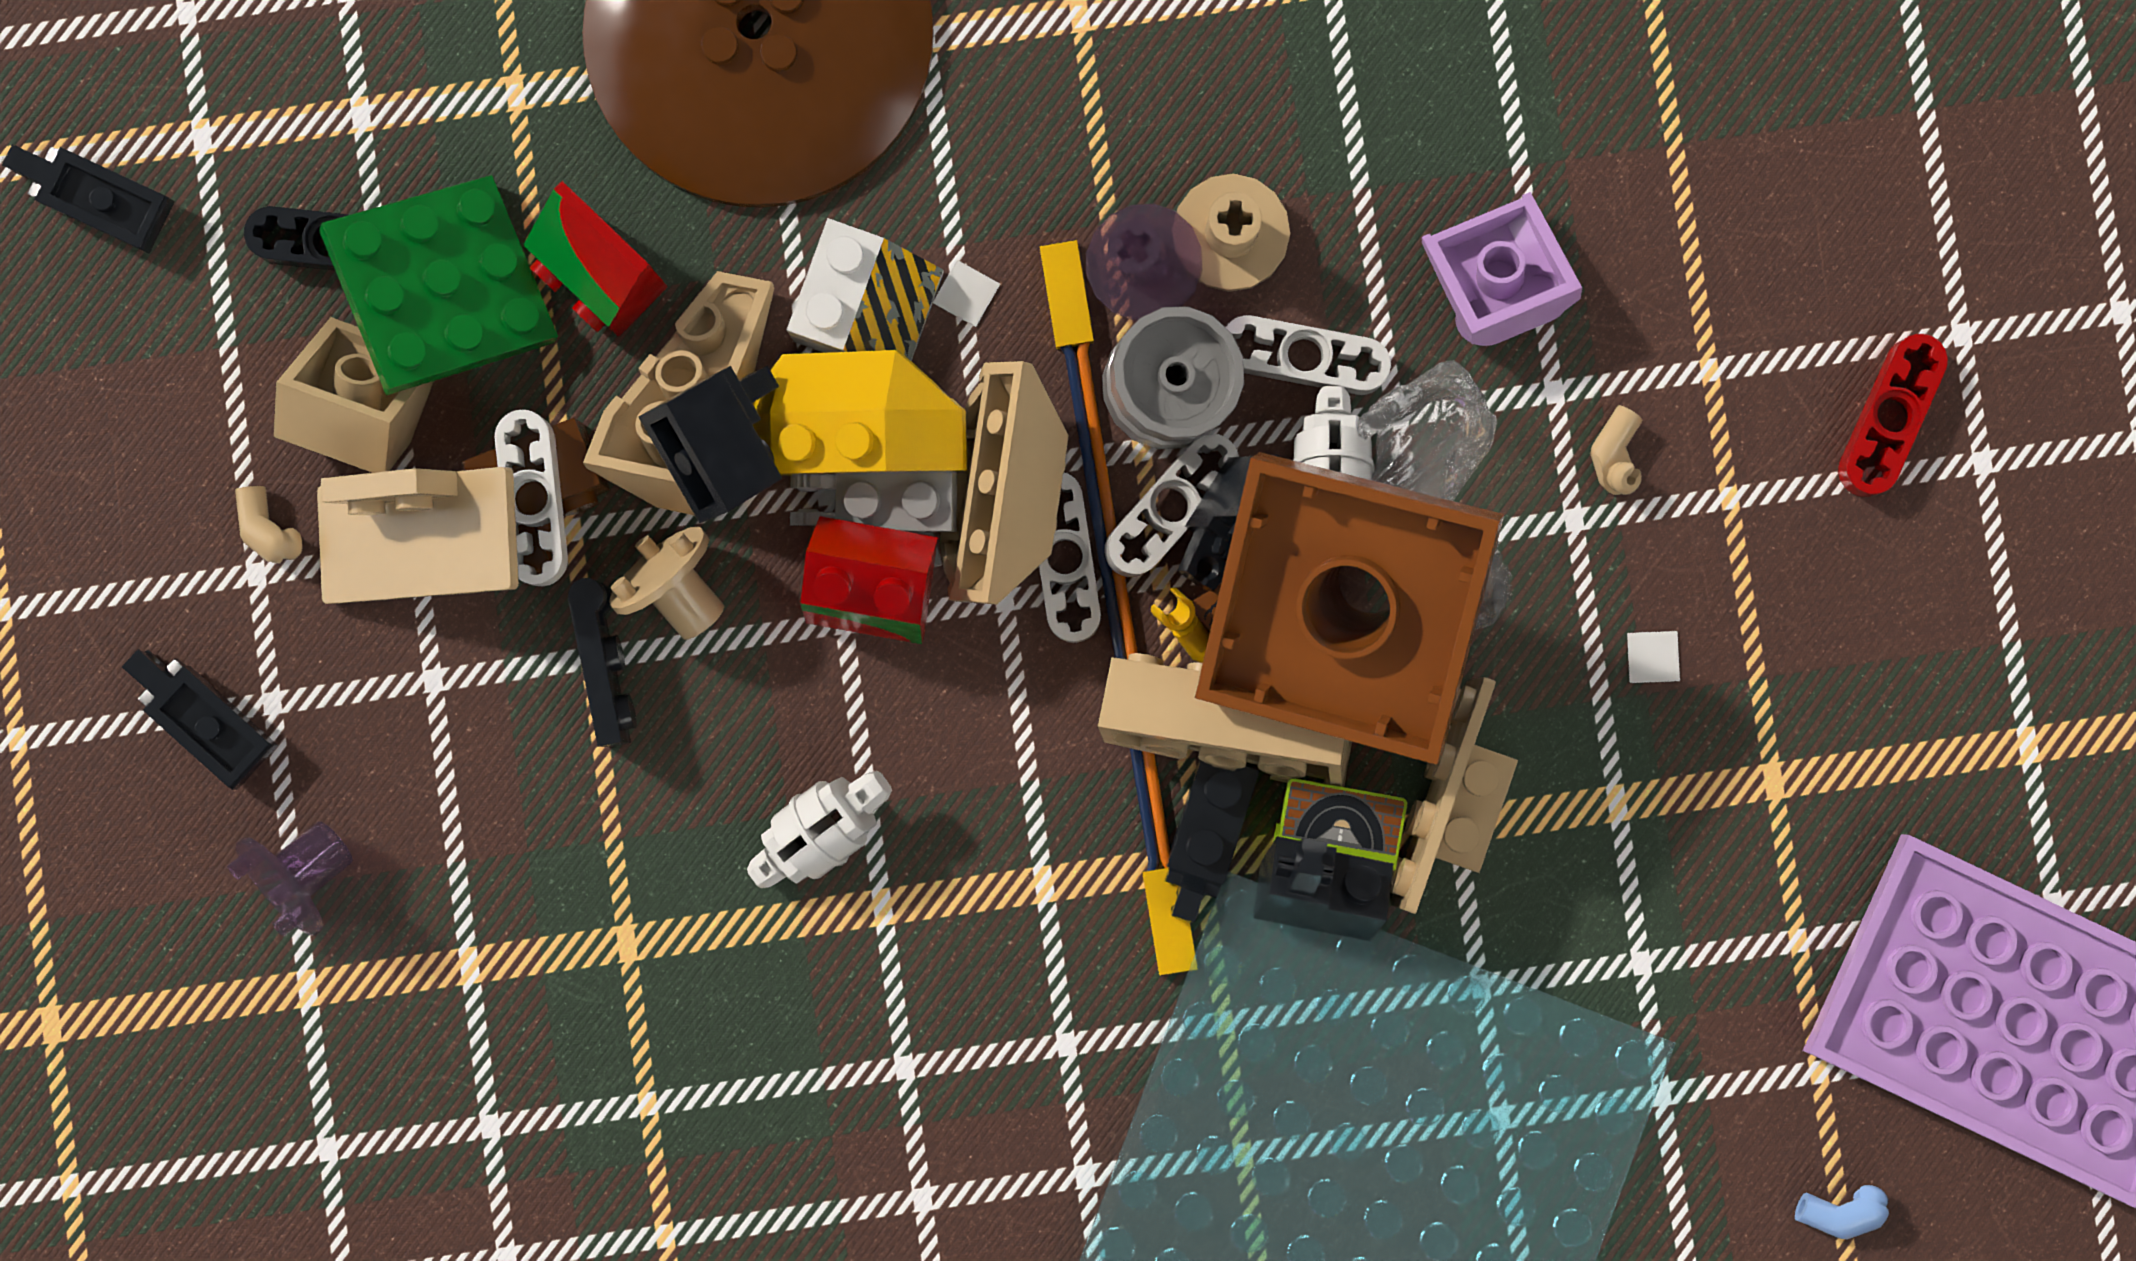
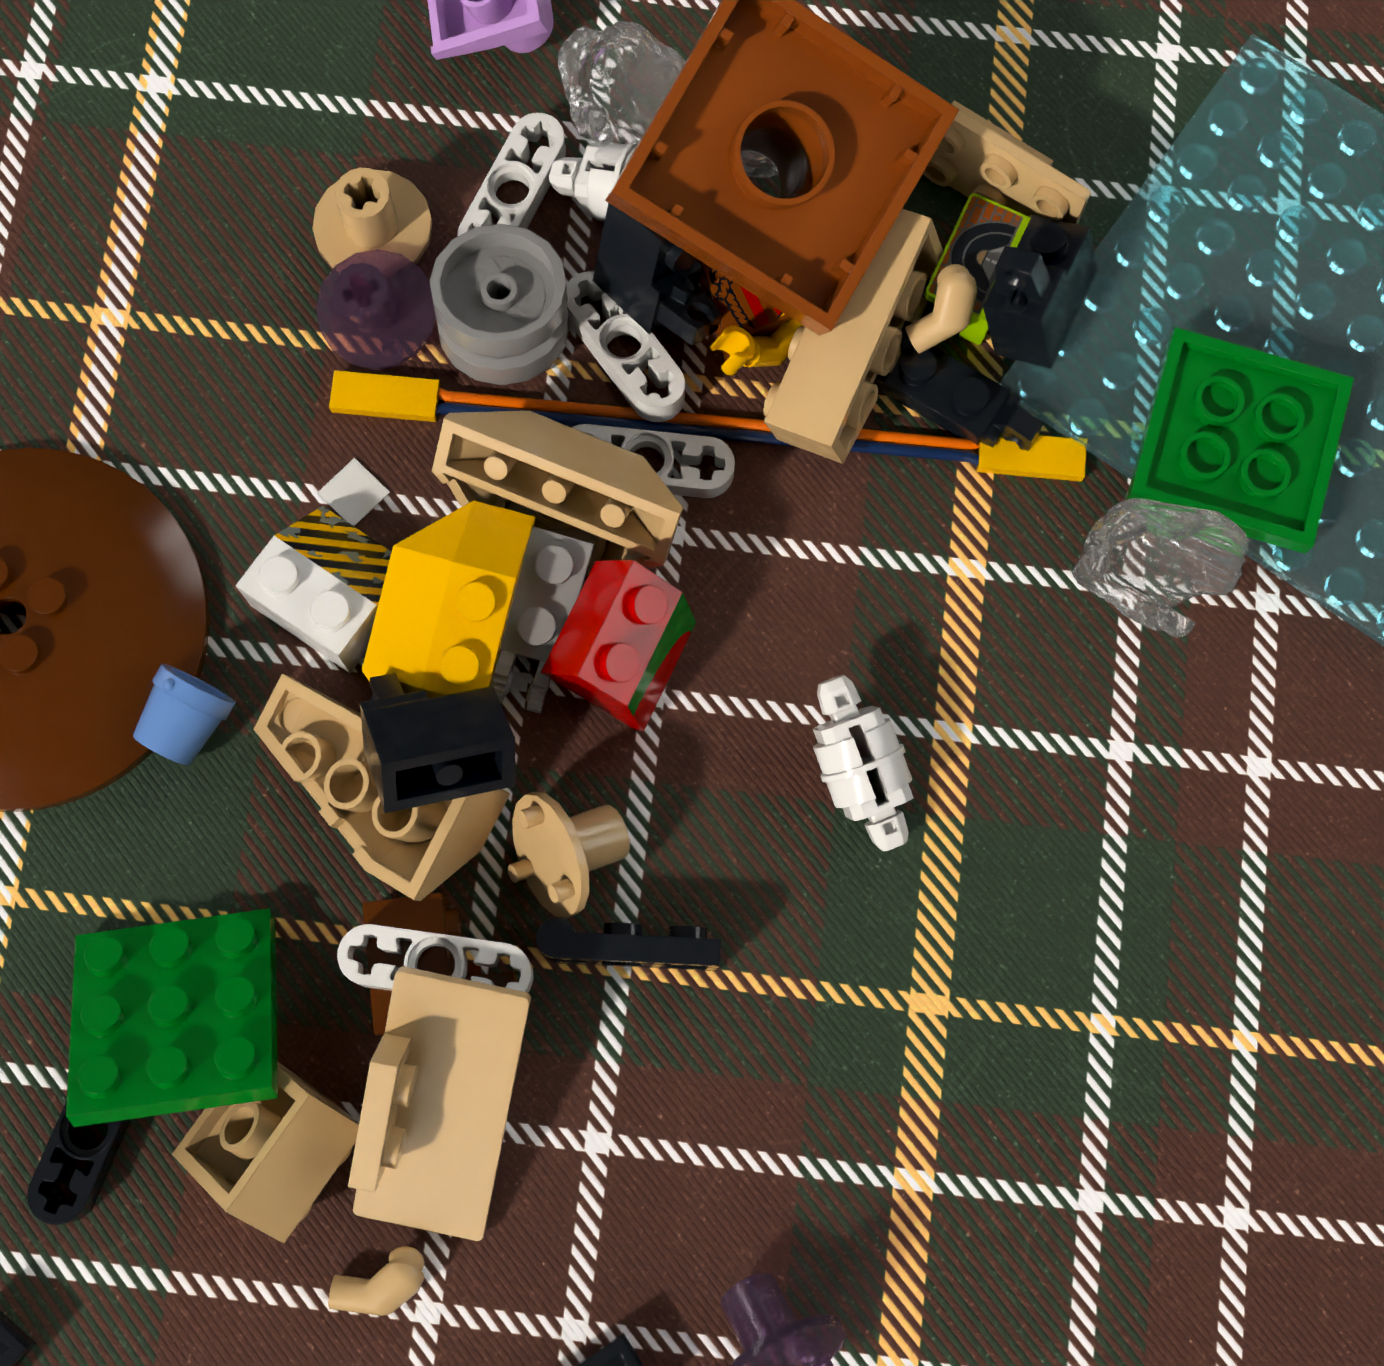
camera: 80 degrees left, 10 degrees down
red slope [524,181,667,337] -> none
none -> medium blue piece [133,664,236,766]
none -> tan arm [905,264,977,354]
none -> clear hair [1072,498,1249,638]
none -> green plate [1125,327,1354,554]

